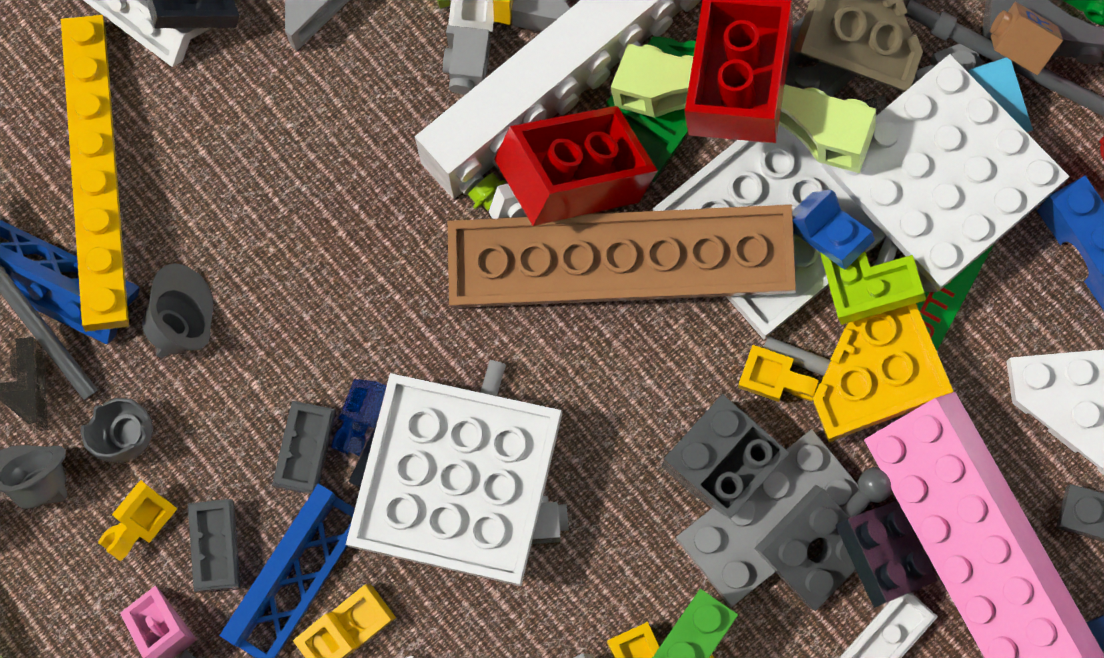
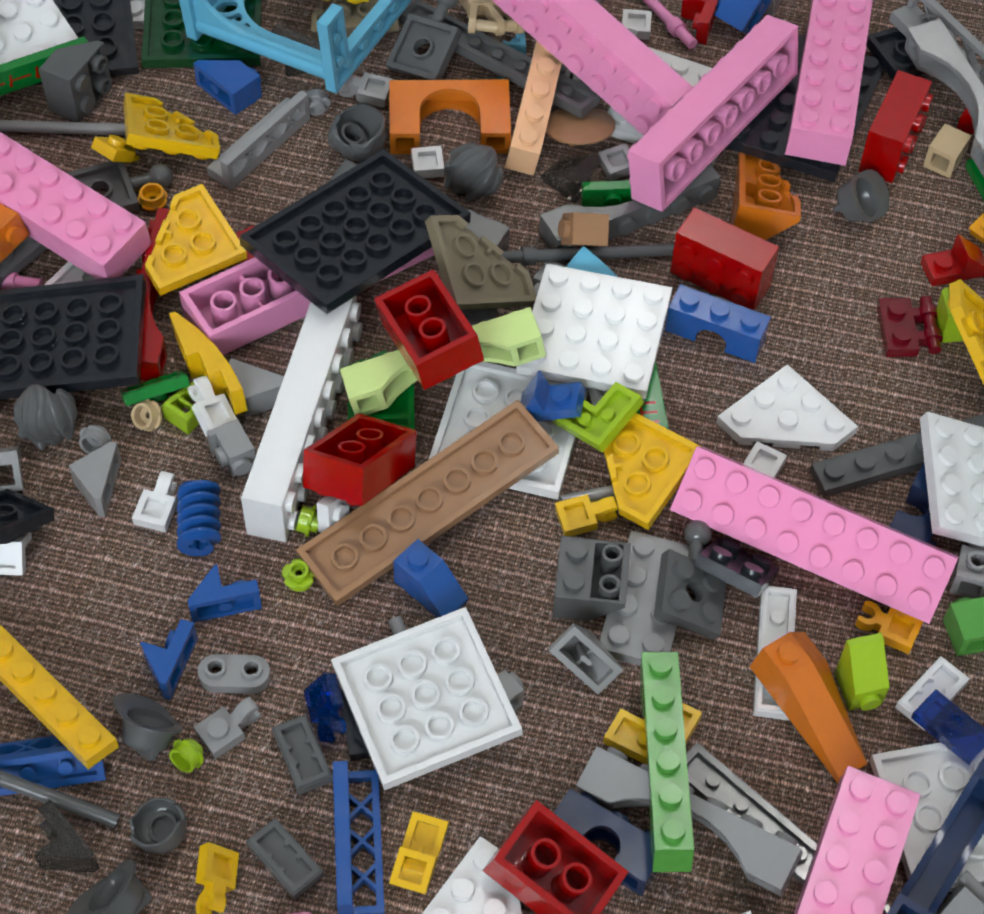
camera: 40 degrees left, 20 degrees down
none -> white plate [132,471,178,533]
none -> blue slope [140,619,198,700]
none -> lime plate [169,739,204,773]
none -> blue piece [177,480,221,556]
none -> blue slope [188,564,262,623]
none -> light grey plate [193,697,261,760]
none -> light grey plate [198,654,271,694]
none -> lime plate [282,558,314,592]
none -> blue slope [393,539,468,618]
none -> light grey slope [548,623,623,694]
none -> white plate [743,441,787,478]

